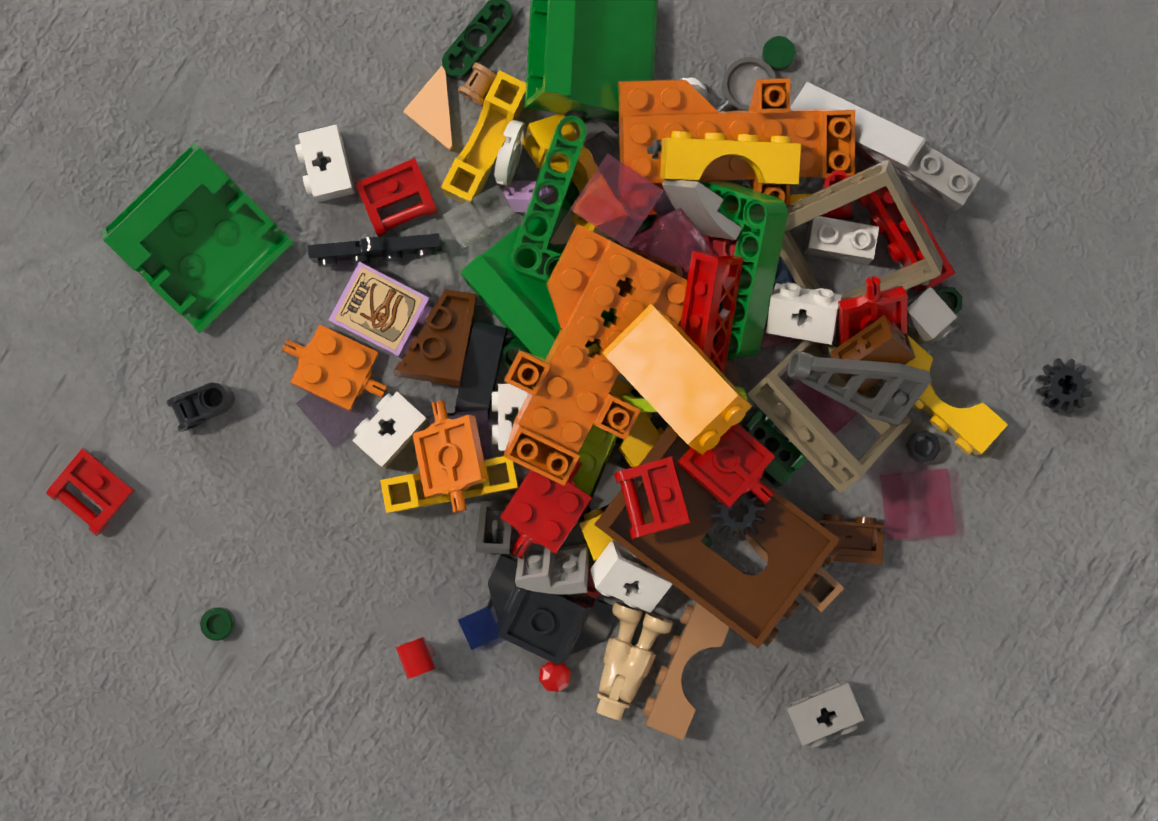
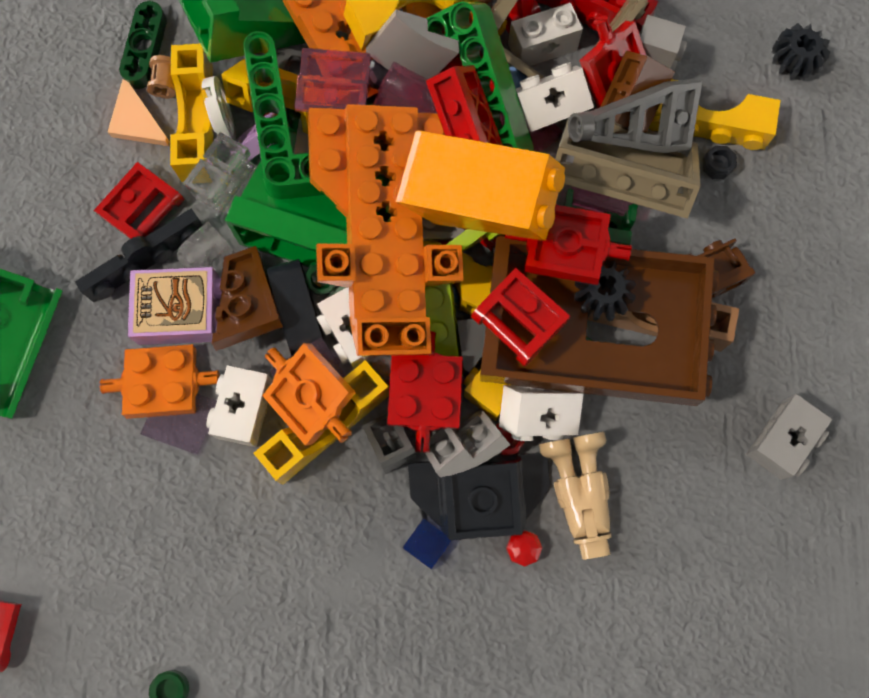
camera: 30 degrees left, 10 degrees down
black piece [166,382,235,432] -> none
white brick [295,125,355,203] -> none
red piece [395,637,436,679] -> none
medium nougat arch [642,601,730,740] -> none
clear pink slope [880,468,956,540] -> none

